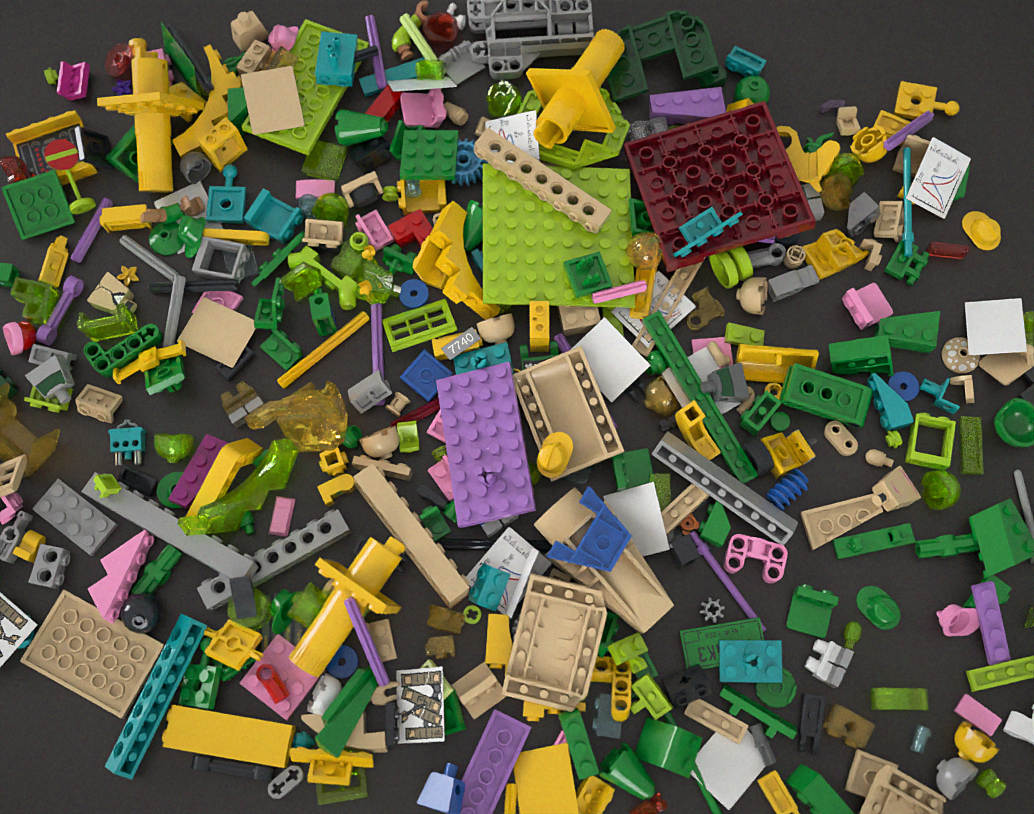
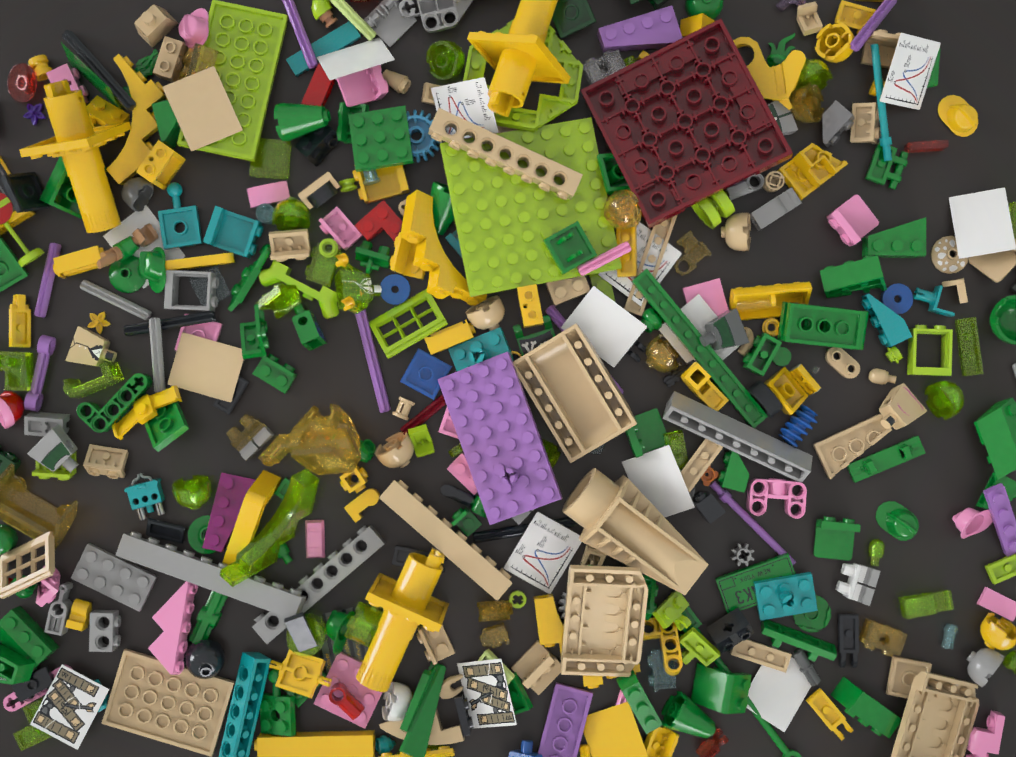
camera: 15 degrees left, 15 degrees up
lime tile [93,474,122,498] -> none
yellow axle [277,311,369,388] -> none
teal piece [315,32,379,87] -> none
blue piece [327,645,359,679] -> none
medium lavender axle [344,597,390,687] -> none
light grey hinge [348,370,392,414] -> none
tan plate [352,455,412,481] -> none
clear neon green bracket [415,59,444,80] -> none
light grey sticker [441,327,481,360] -> none
teal bracket [468,563,511,611] -> none
white sticker [505,548,539,618] -> none
yellow piece [537,432,573,478] -> none
blue wing [547,486,632,572] -> none
teal bracket [673,207,743,257] -> none
tan arm [707,341,731,367] -> none
lime plate [724,323,765,346] -> none
tan bracket [859,239,882,271] -> none
green piece [915,534,980,558] -> none

